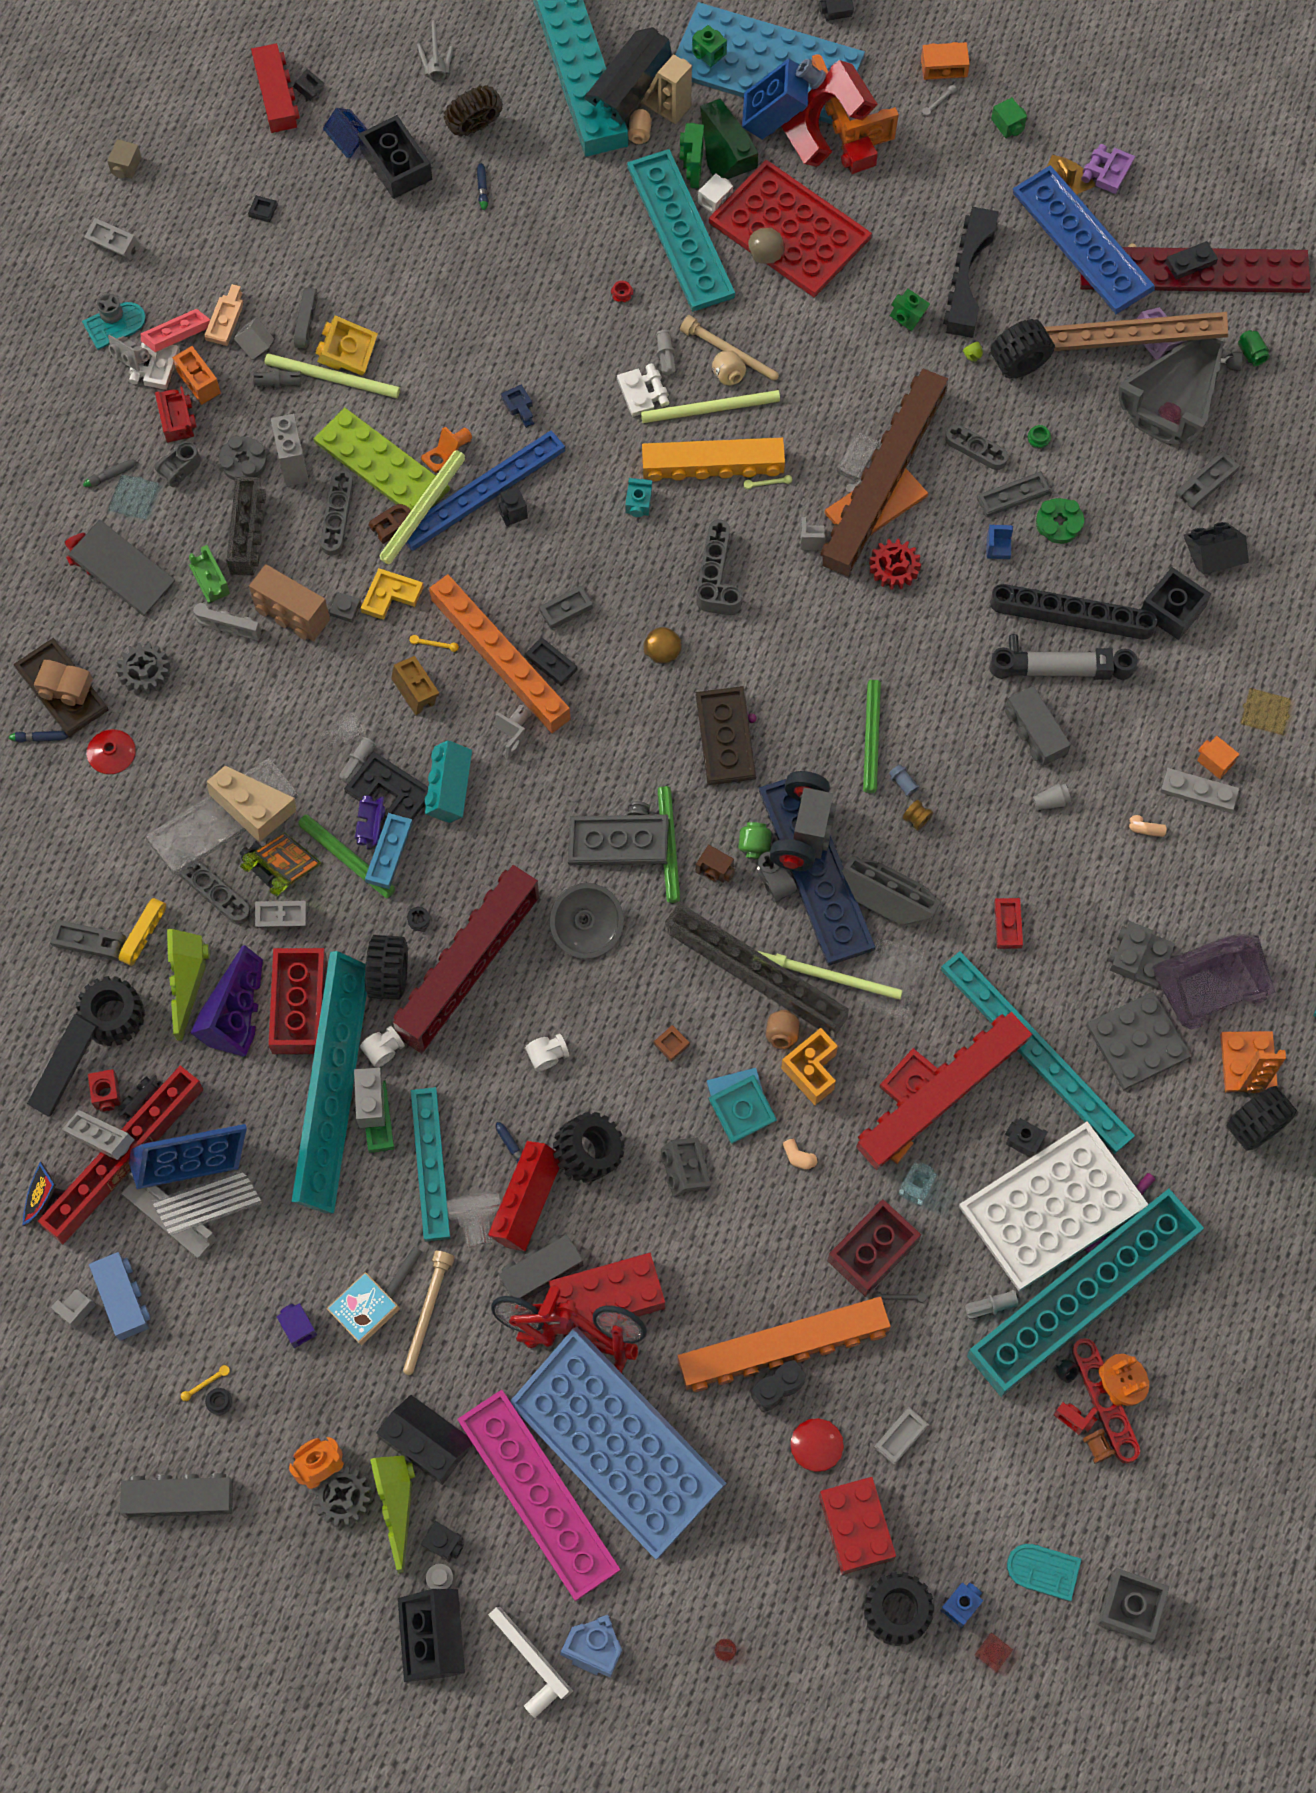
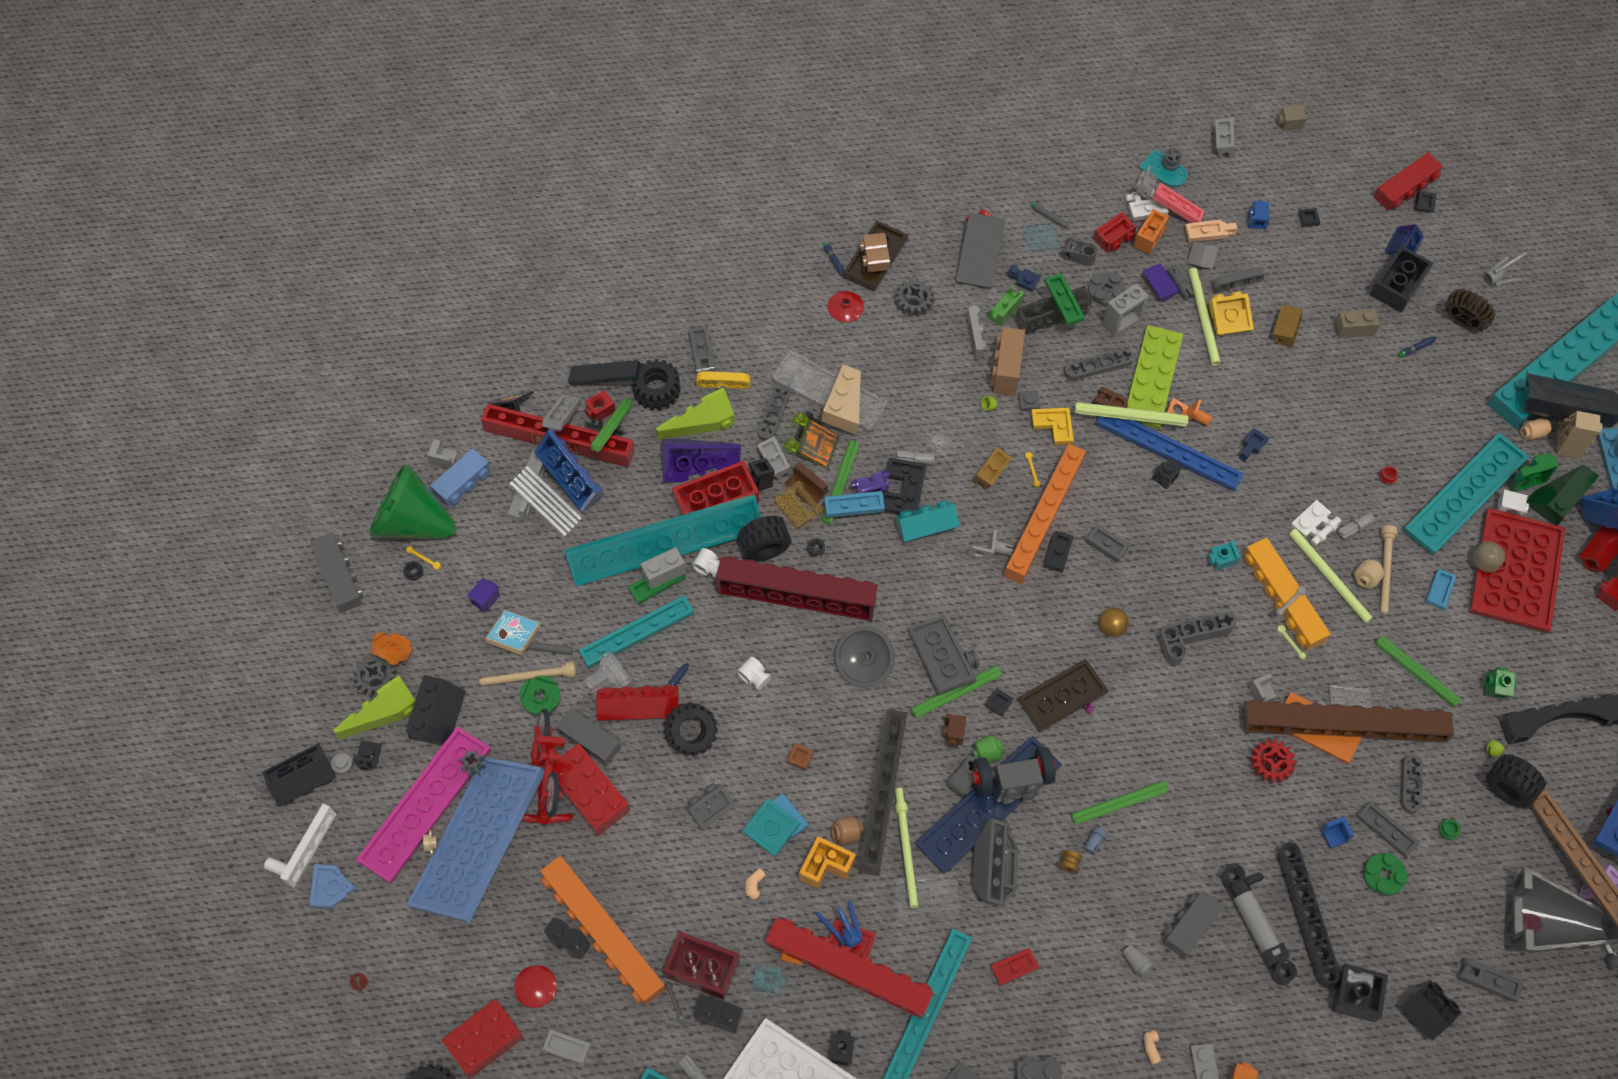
camera: 65 degrees right, 5 degrees down
none -> green cone [369,464,457,539]
none -> tan plate [423,830,437,855]
none -> dark grey gear [460,750,486,777]
none -> green plate [520,676,561,716]
none -> bright green axle [591,397,633,452]
none -> black brick [694,994,743,1034]
none -> black brick [749,458,775,491]
none -> clear yellow plate [774,480,825,530]
none -> reddish brown panel [785,462,828,507]
none -> blue plant [816,901,863,948]
none -> lime hinge [981,396,998,411]
none -> black plate [985,688,1014,717]
none -> dark blue plate [1007,265,1041,293]
none -> green plate [1044,273,1085,327]
none -> dark purple slope [1143,263,1180,302]
none -> blue brick [1248,200,1269,229]
none -> pearl gold hinge [1273,305,1303,348]
none -> light grey hinge [1276,587,1306,616]
none -> dark tan brick [1335,309,1380,338]
none -> bright green axle [1375,636,1461,707]
none -> dark azure tile [1425,568,1457,610]

